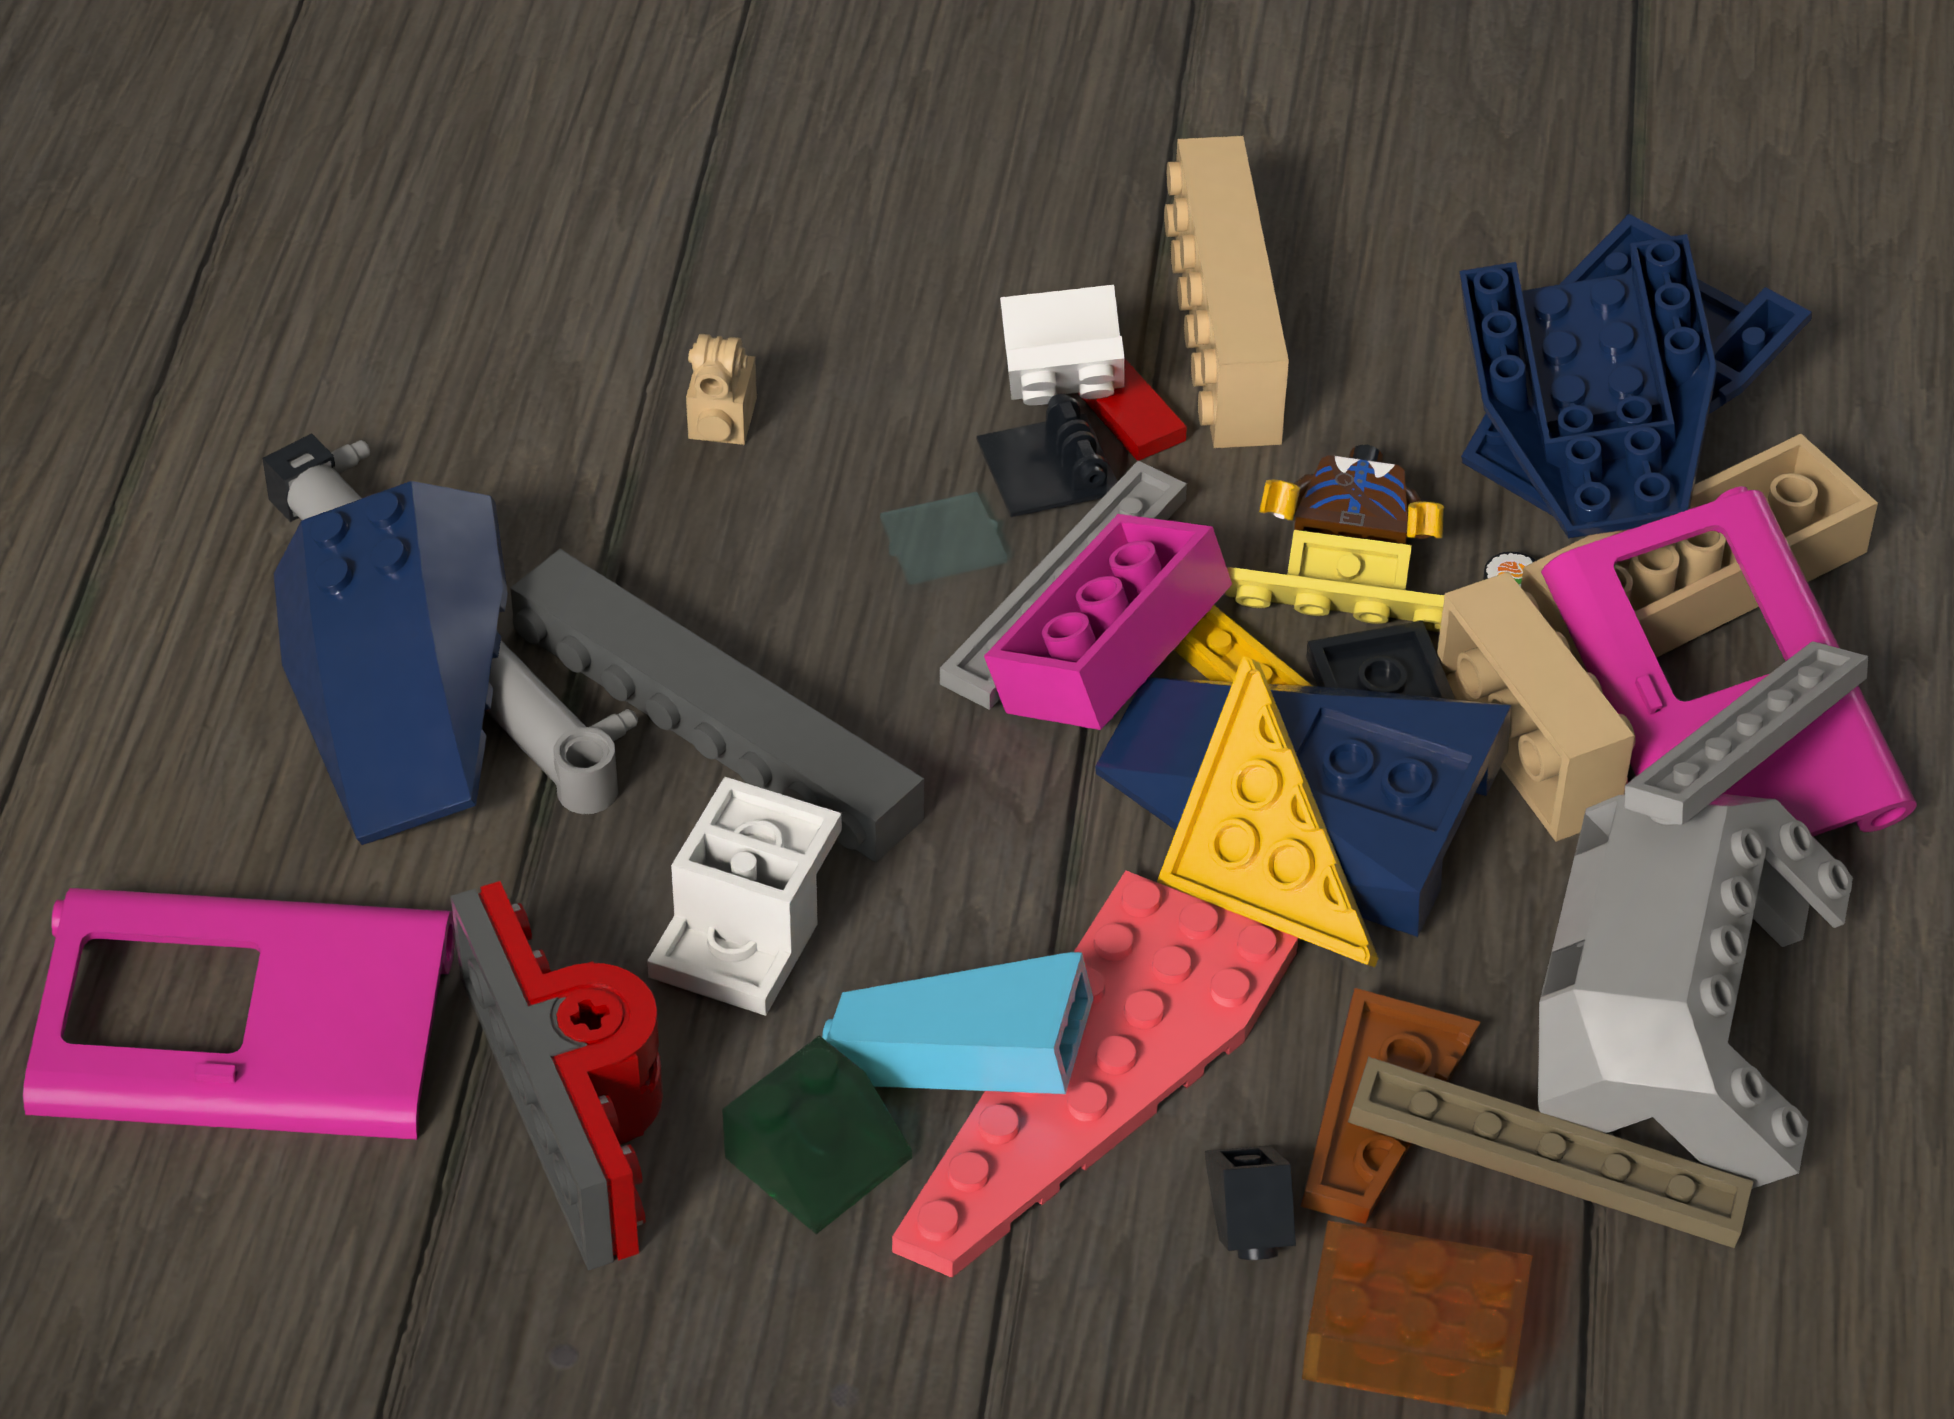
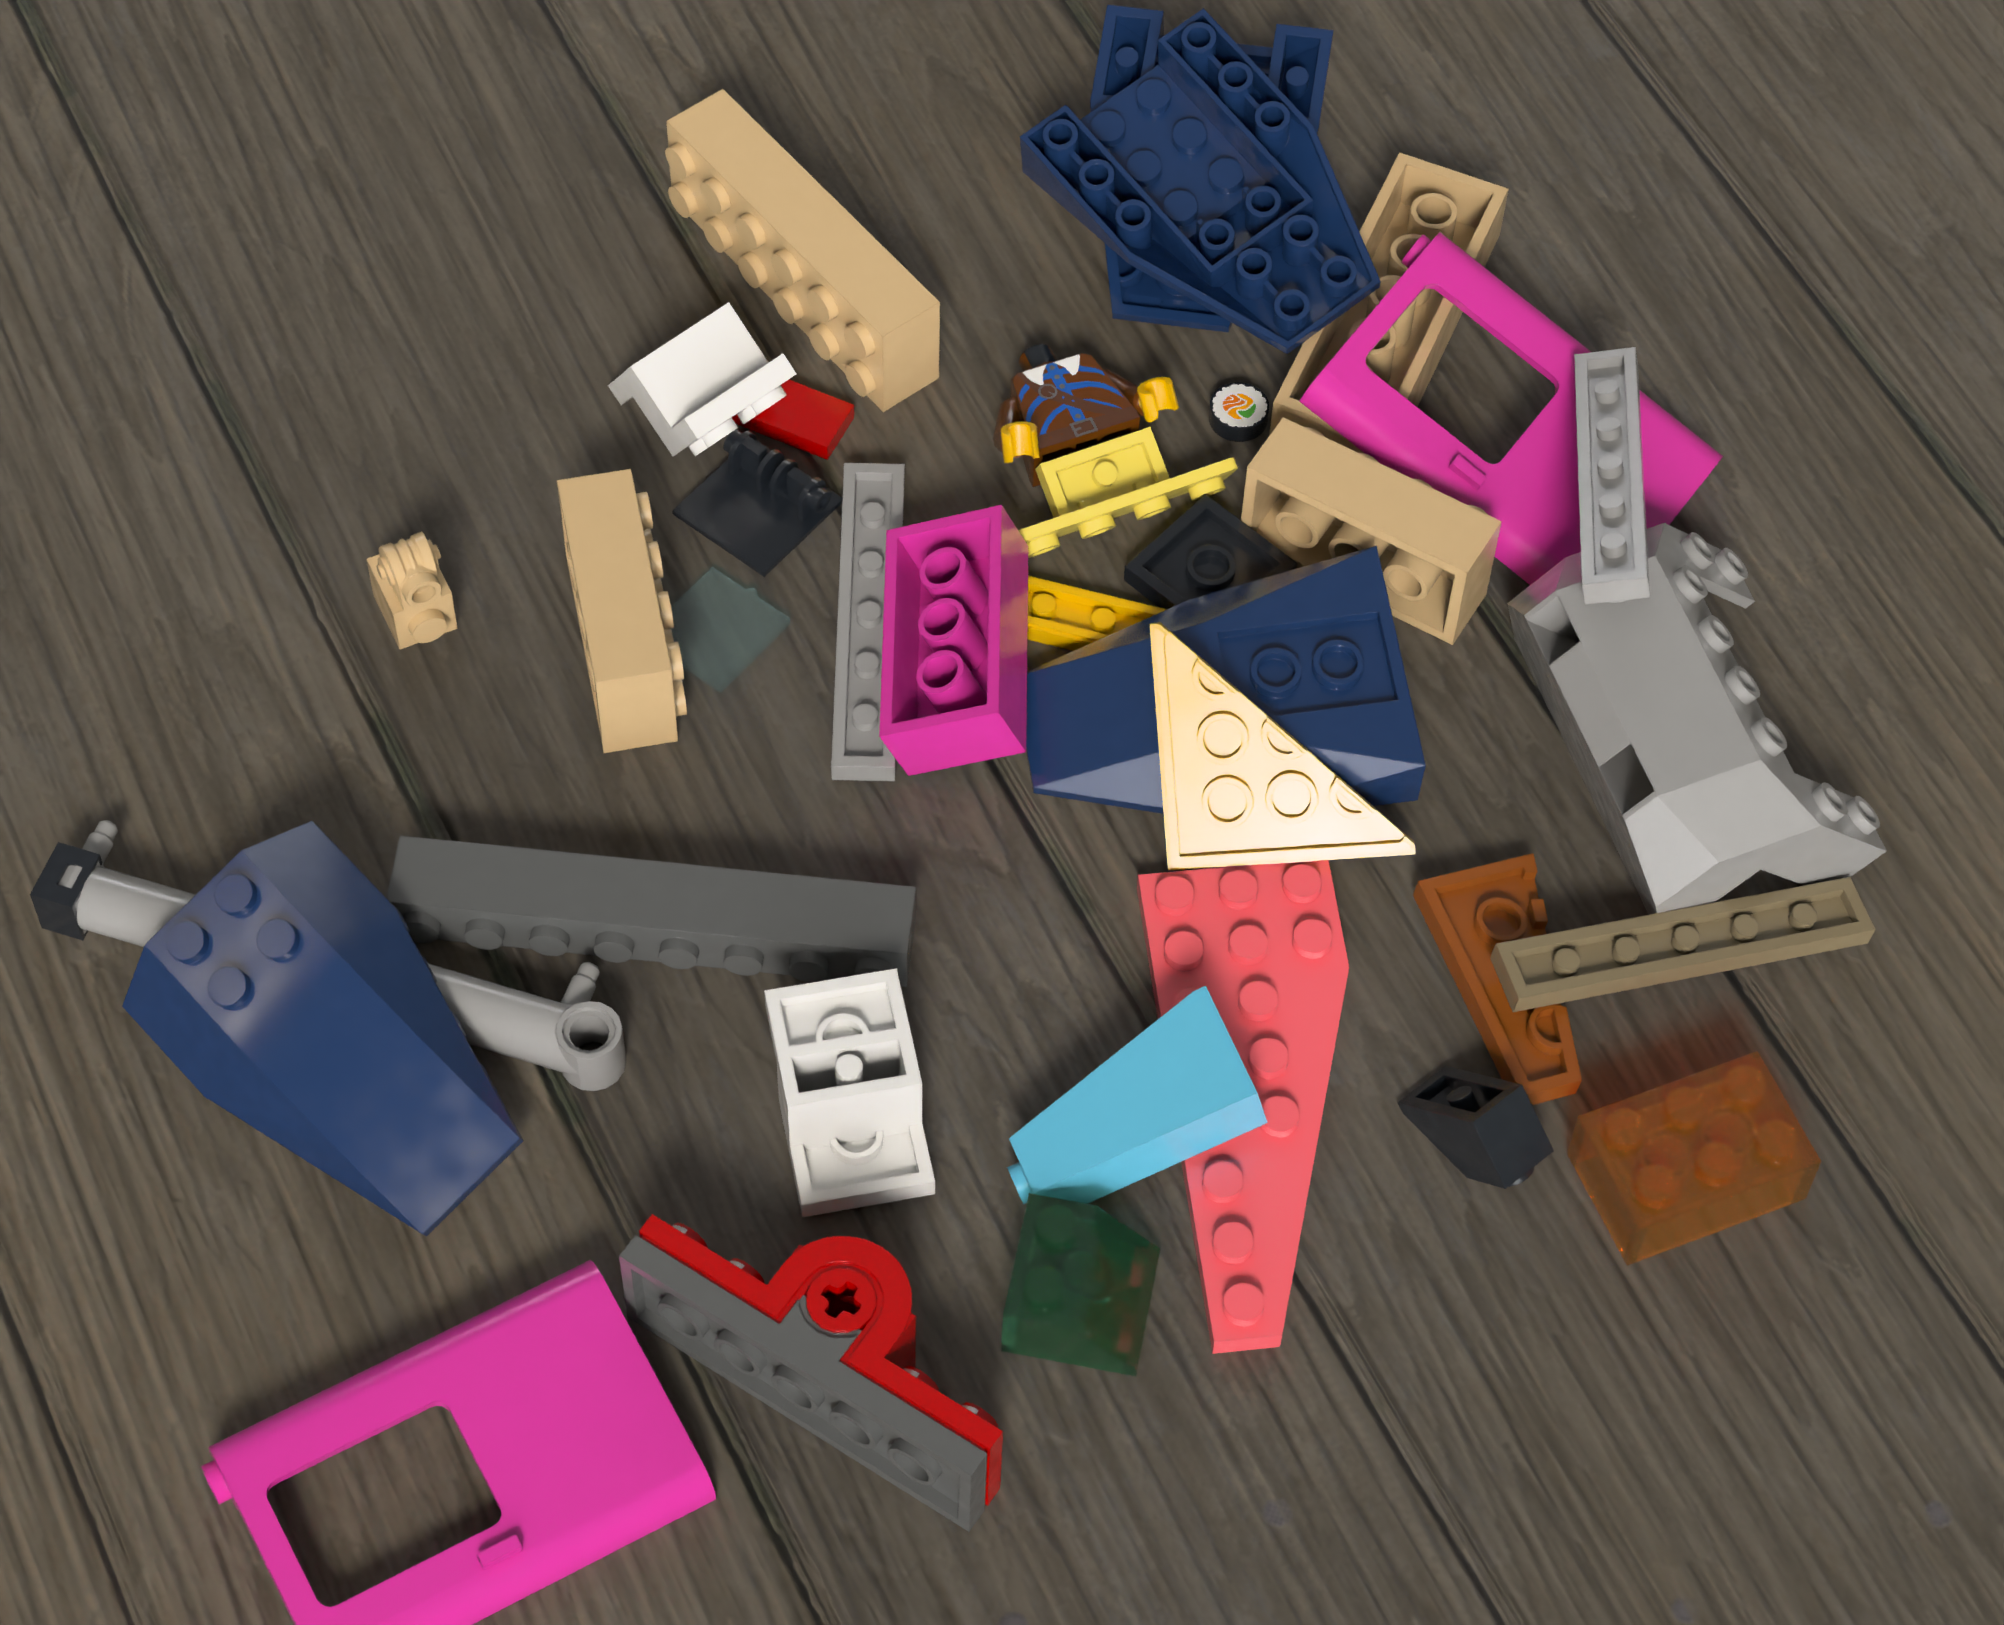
camera: 35 degrees left, 10 degrees up
none -> tan brick [557,469,687,753]

